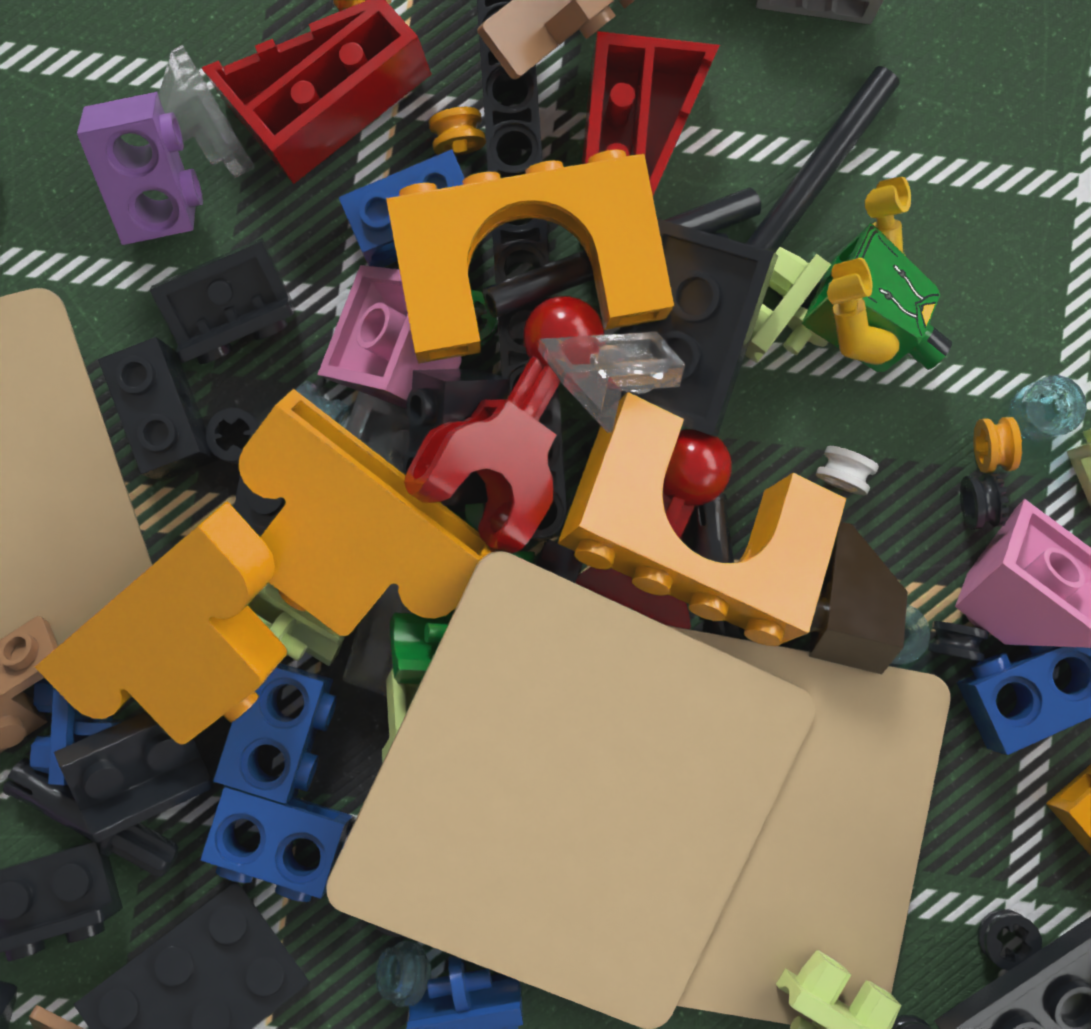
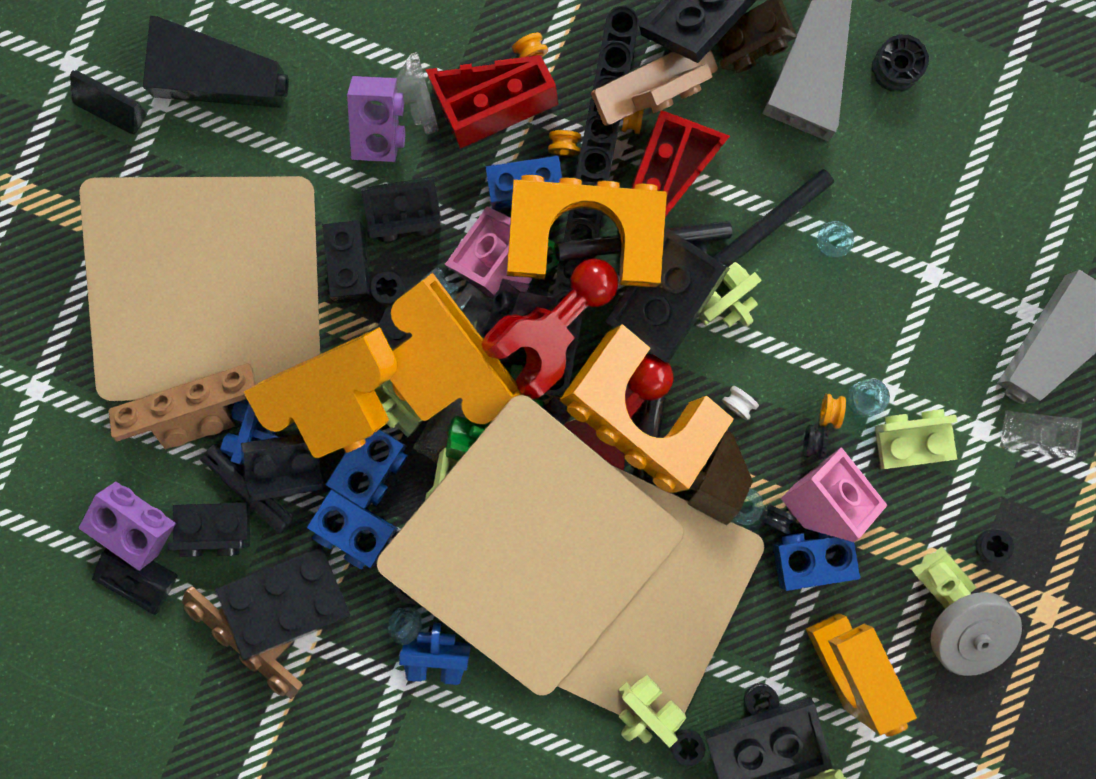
camera: 10 degrees right, 0 degrees up
clear slope [538,332,685,433] -> none
torso [801,177,952,372] -> none
none -> light orange bush [622,109,644,134]
none -> clear light blue plate [817,221,854,258]

